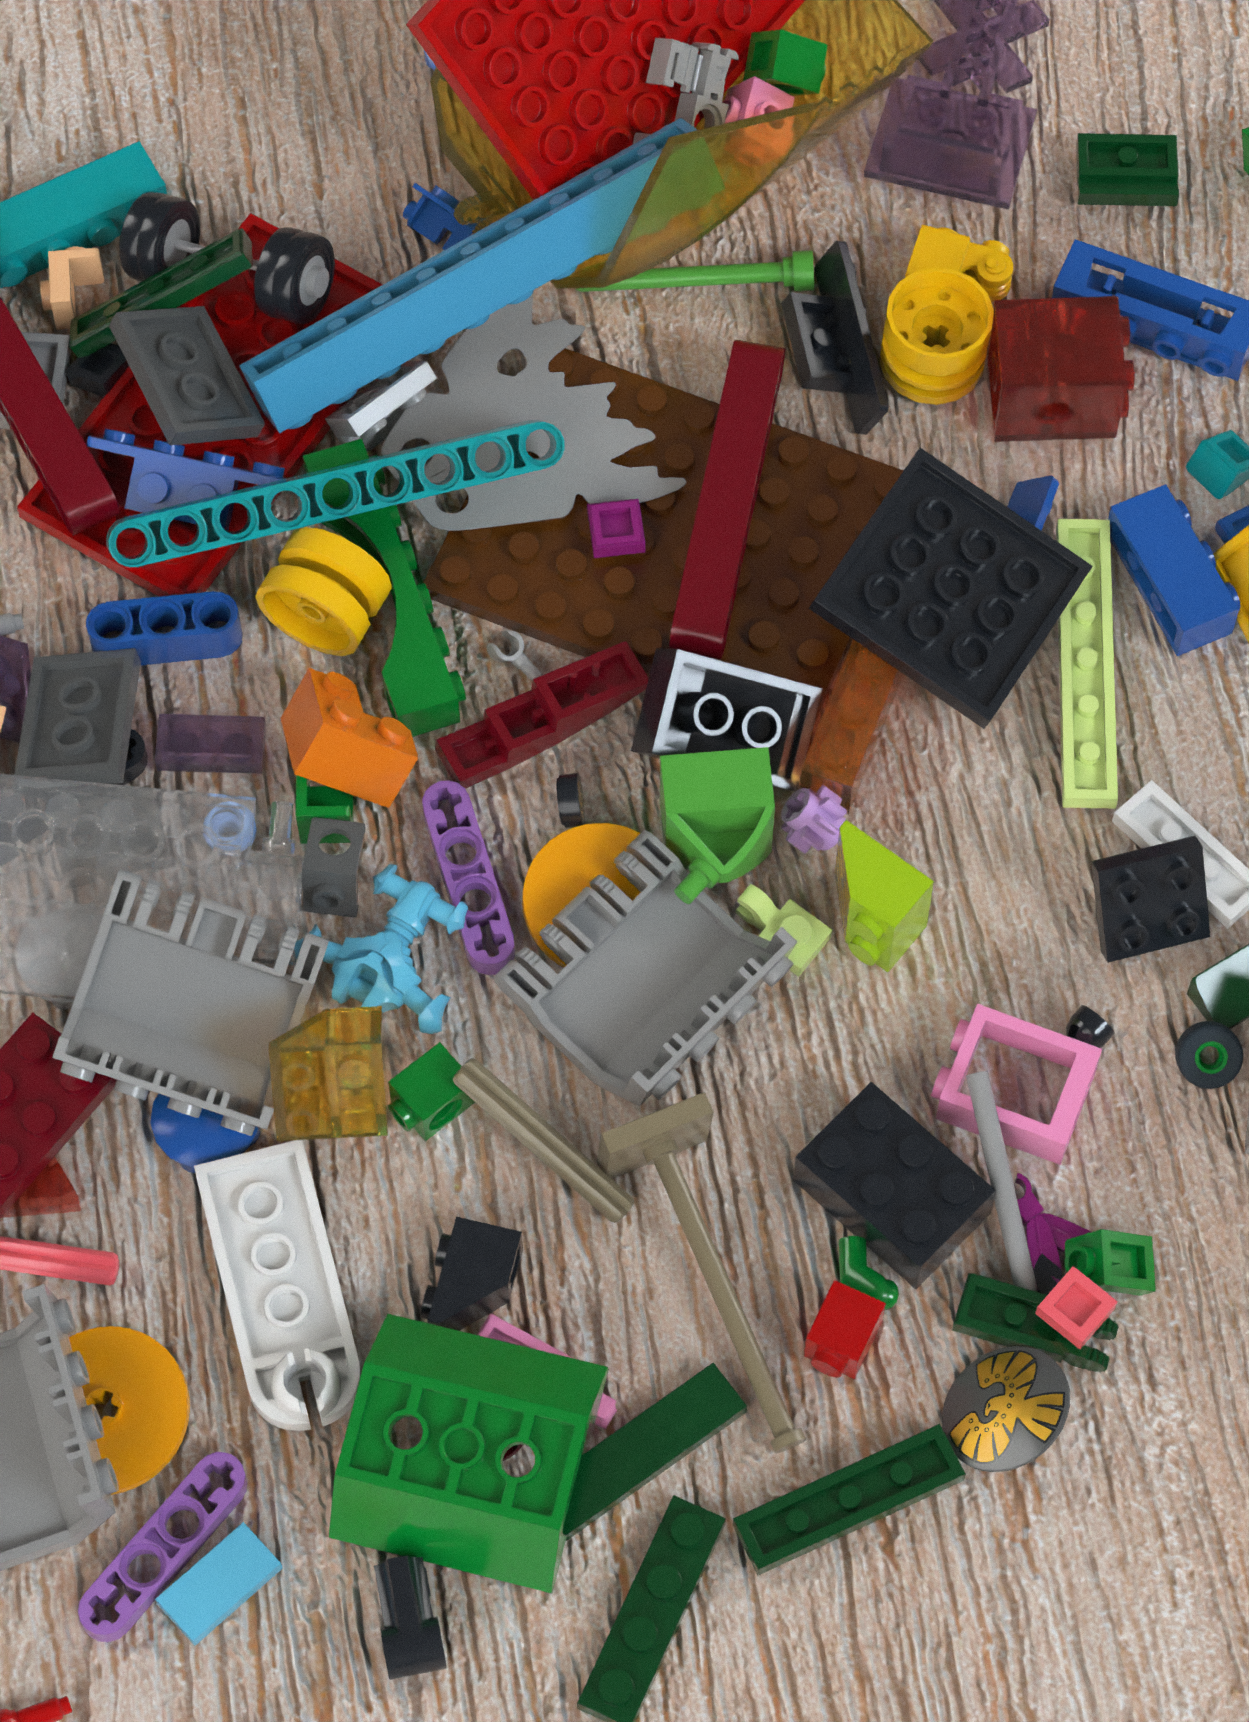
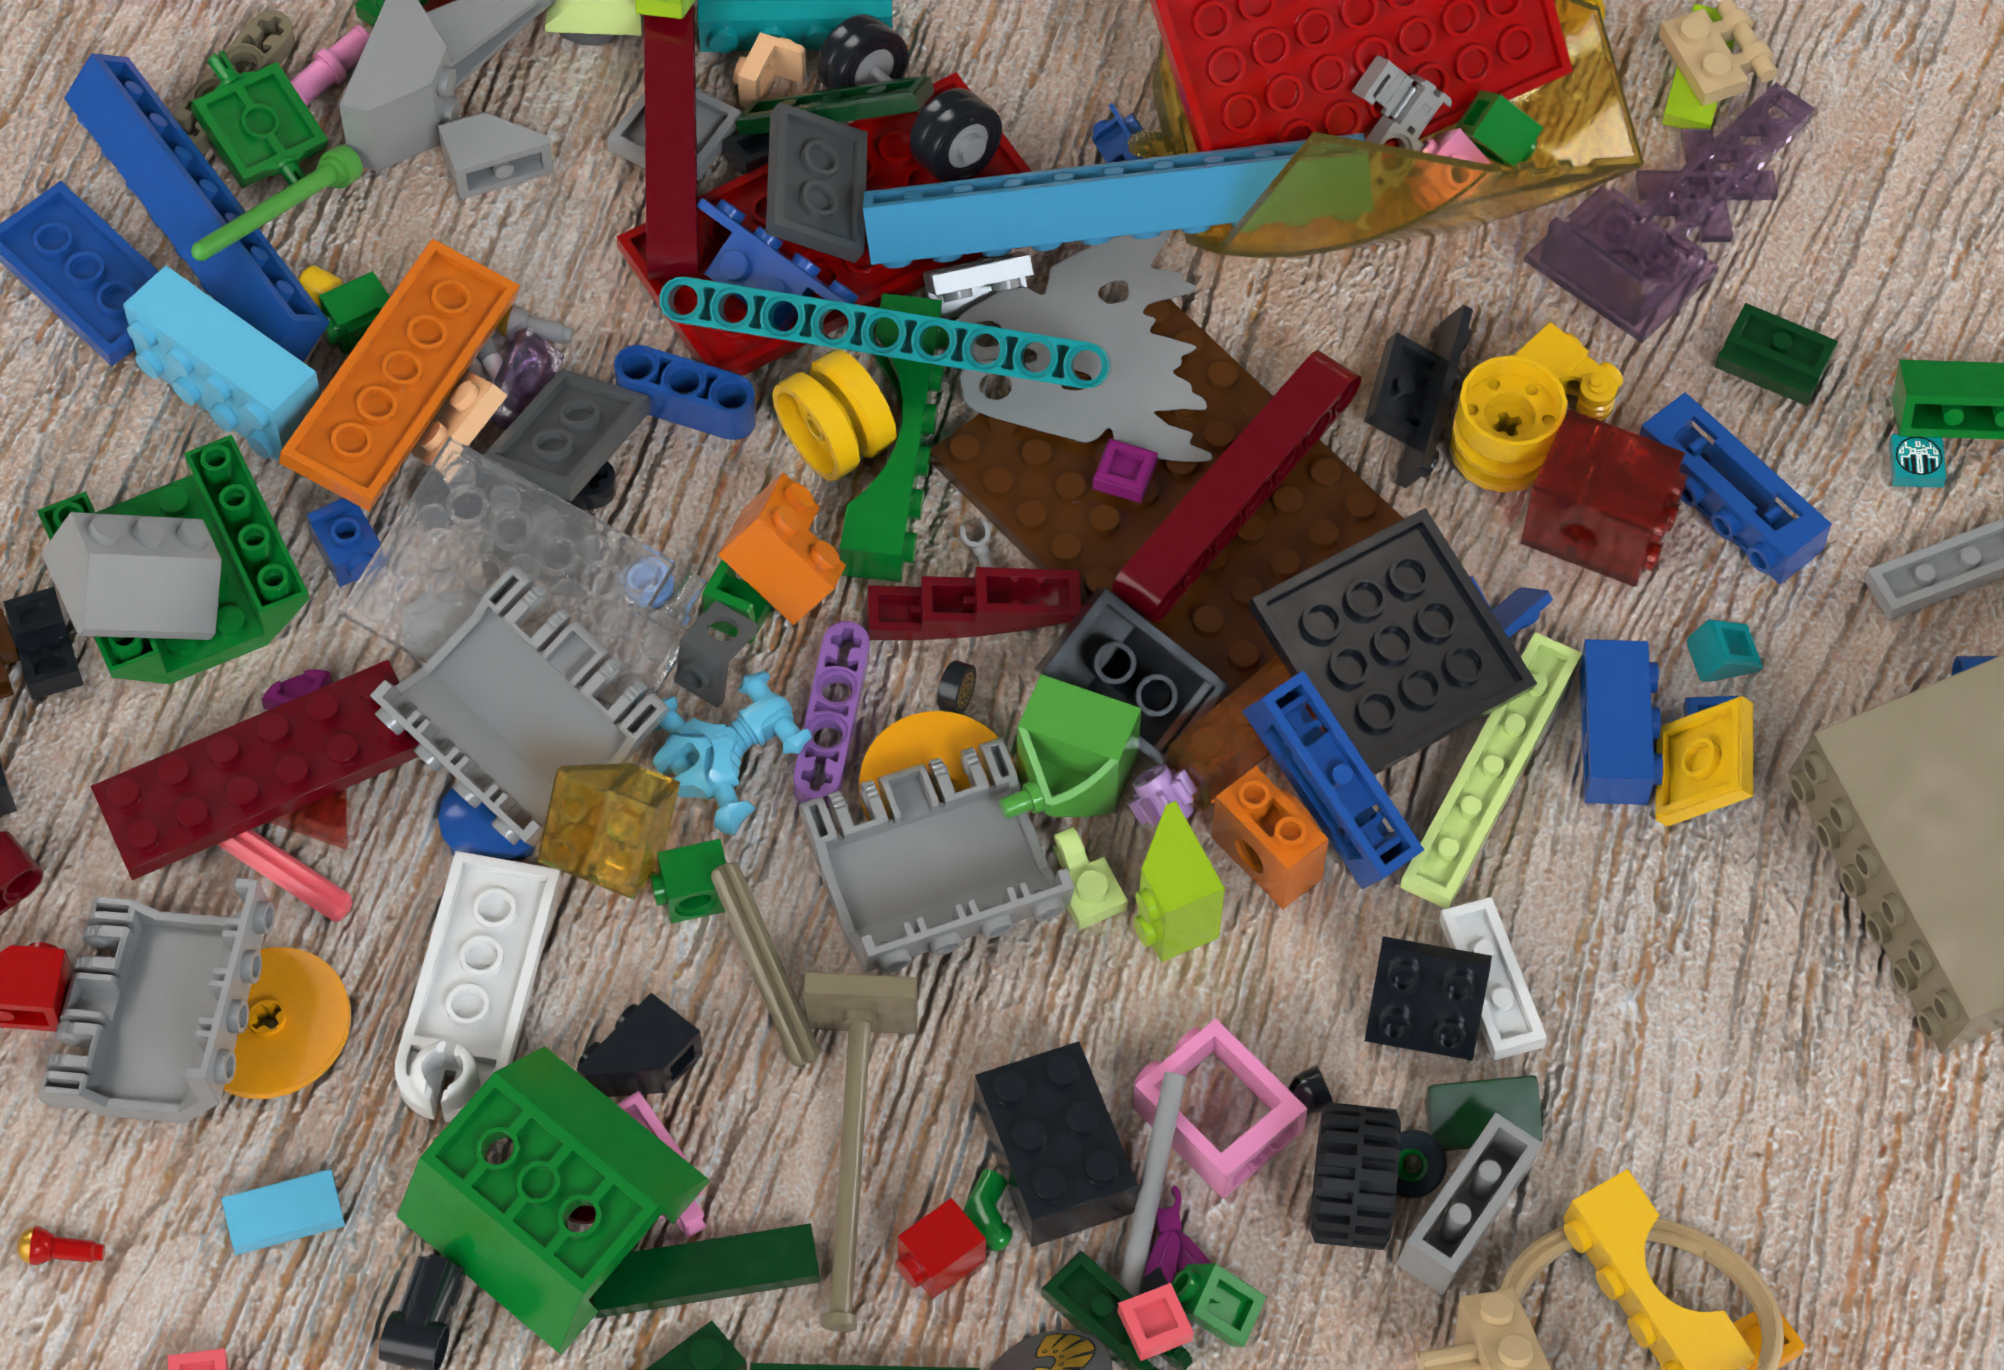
camera: 25 degrees right, 5 degrees down
medium lavender beam [78,1452,248,1642] -> none
clear purple plate [155,714,267,774] -> none
bright green piece [573,250,814,292] -> none
none -> orange brick [1211,766,1329,910]
none -> blue brick [1242,670,1424,889]
none -> black tyre [1310,1102,1401,1250]

